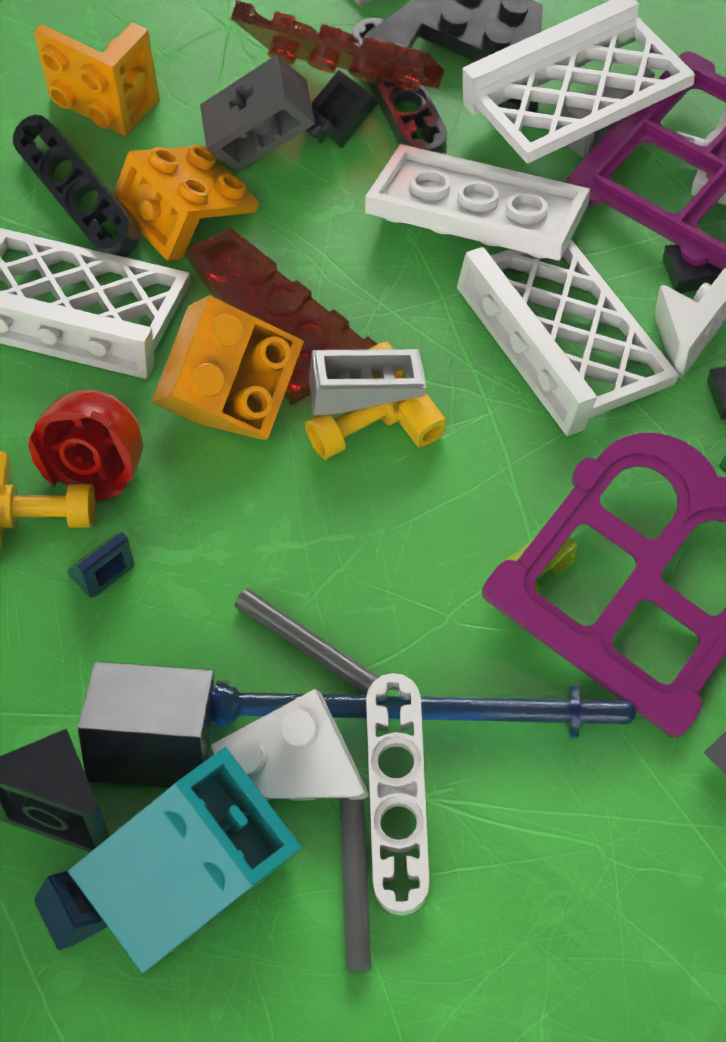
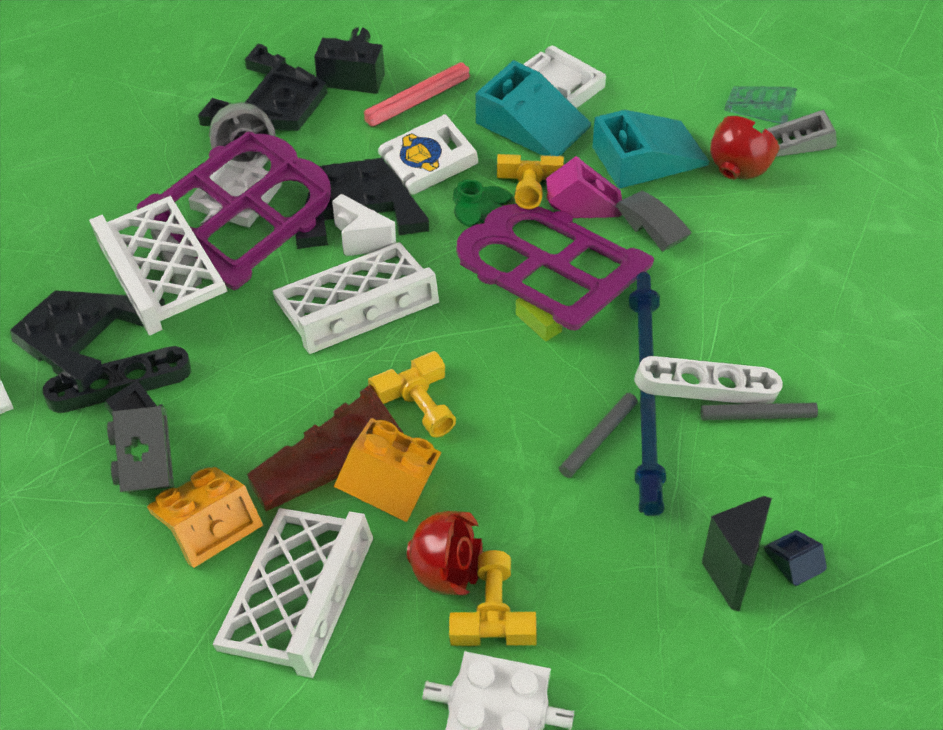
camera: 90 degrees left, 10 degrees down
black beam [13,115,141,257] -> none
light orange bracket [34,22,160,137] -> none
slope [67,532,134,598] -> none
teal slope [68,746,302,974] -> none
slope [78,661,215,788] -> none
white wing [210,689,370,801] -> none
clear red wing [231,0,445,91] -> none
light grey slope [309,349,426,415] -> none
white plate [365,144,590,261] -> none

